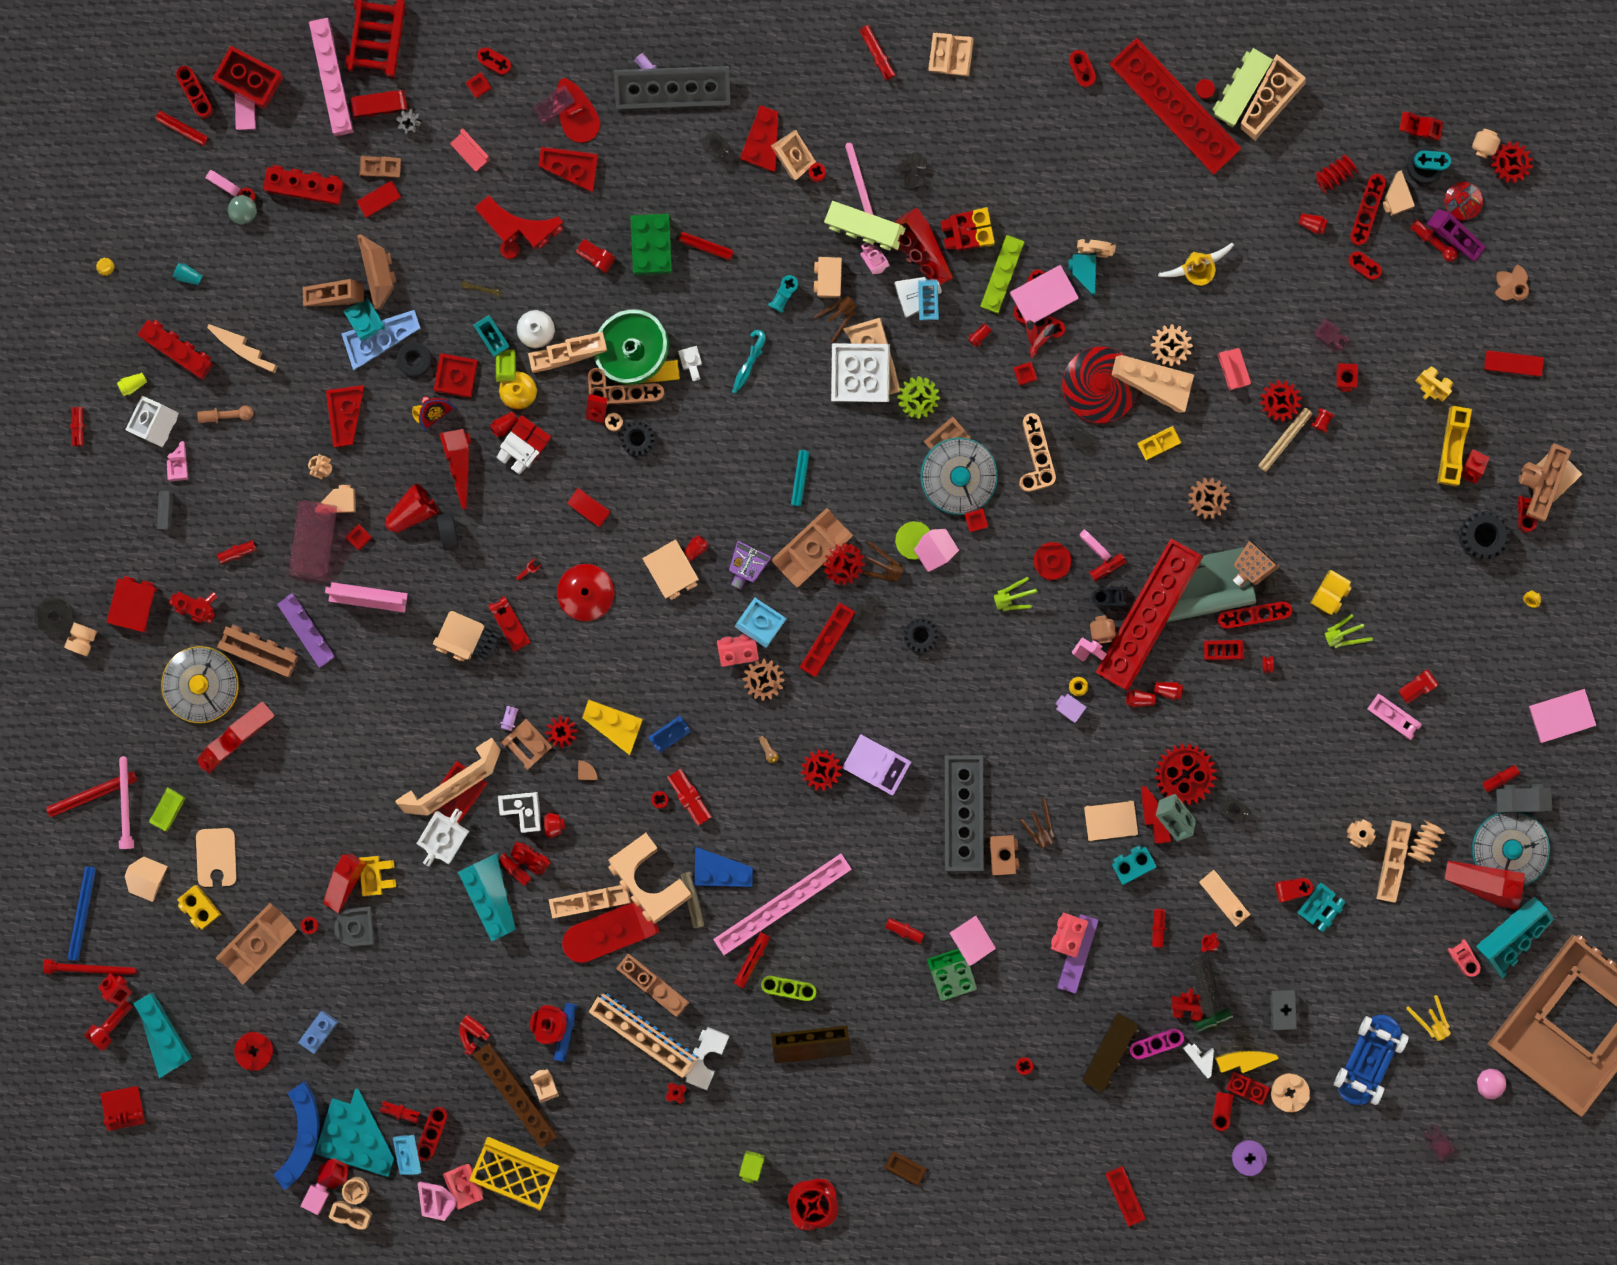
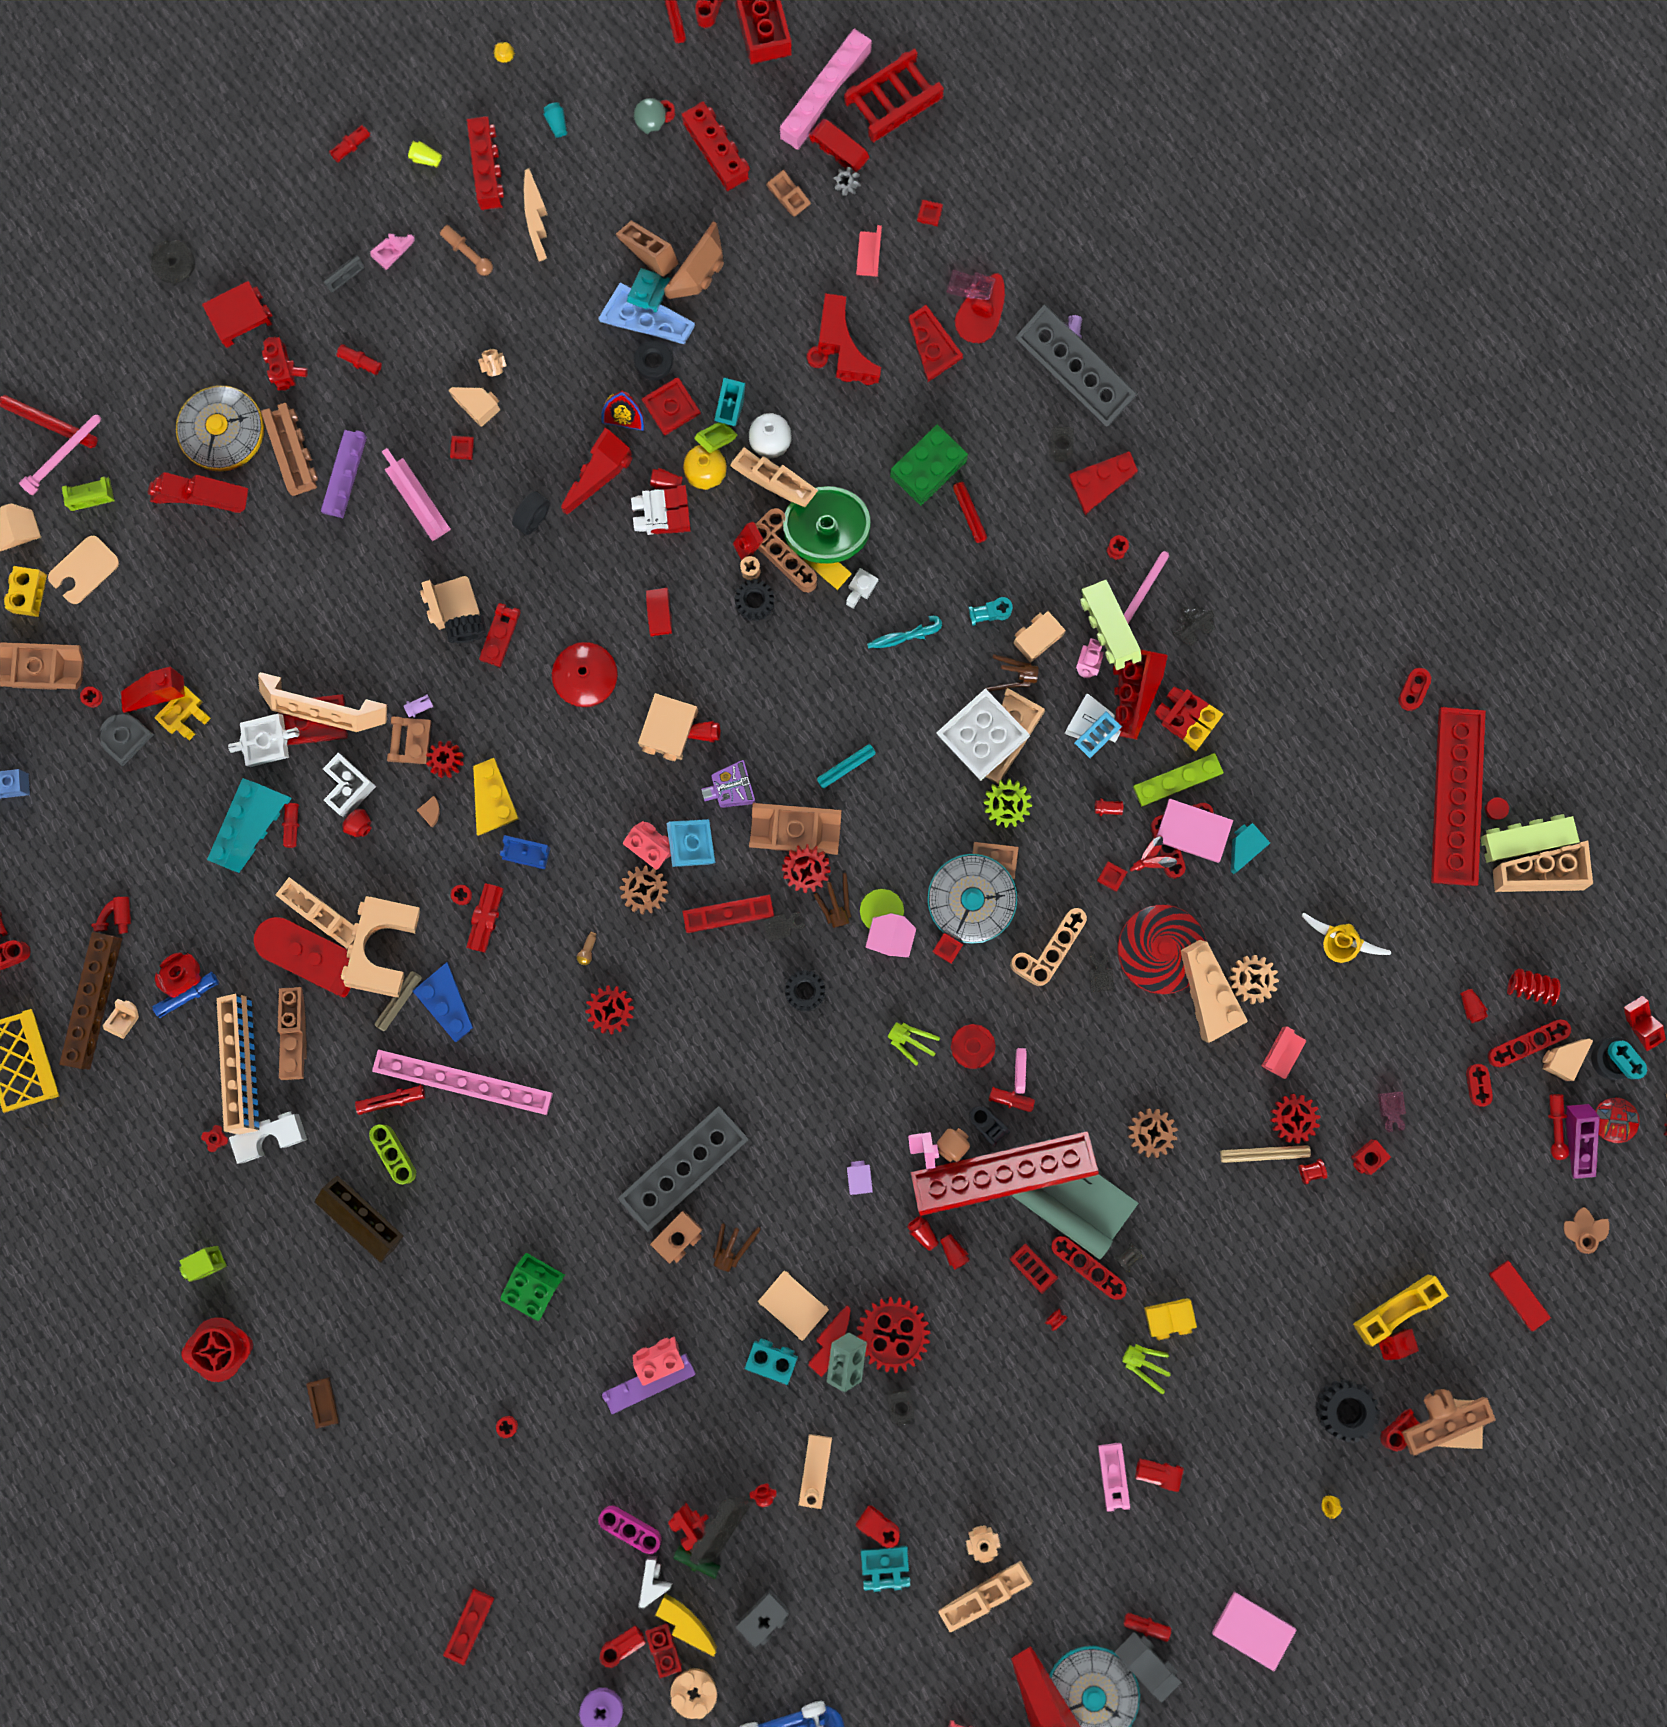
camera: 45 degrees right, 5 degrees down
light nougat wheel [64,622,97,656] -> none
white slope [126,396,179,447] -> none
bright pink beam [205,170,240,197] -> none
bright pink tile [235,94,256,130] -> none
clear pink plate [288,500,337,581] -> none
red wing [326,385,364,448] -> none
red slope [357,181,402,218] -> none
red cone [385,483,439,533] -> none
clear yellow hinge [461,281,500,296] -> none
red beam [477,47,511,75] -> none
red hinge [510,842,550,876] -> none
red hand [516,558,541,581] -> none
red piece [576,239,616,274] -> none
light nougat slope [771,130,816,180] -> none
lavender slope [842,734,911,796] -> none
red pin [859,25,896,81] -> none
red pin [885,917,924,944] -> none
light nougat slope [928,33,974,76] -> none
bright pink tile [950,916,996,966] -> none
yellow plate [1069,677,1088,696] -> none
light nougat plate [1077,239,1116,258] -> none
dark brown brick [1081,1012,1140,1092] -> none
yellow slope [1137,426,1182,460] -> none
red axle [1151,909,1166,947] -> none
nougat torso [1233,540,1280,587] -> none
light nougat piece [1407,820,1445,863] -> none
yellow hips [1415,366,1453,402] -> none

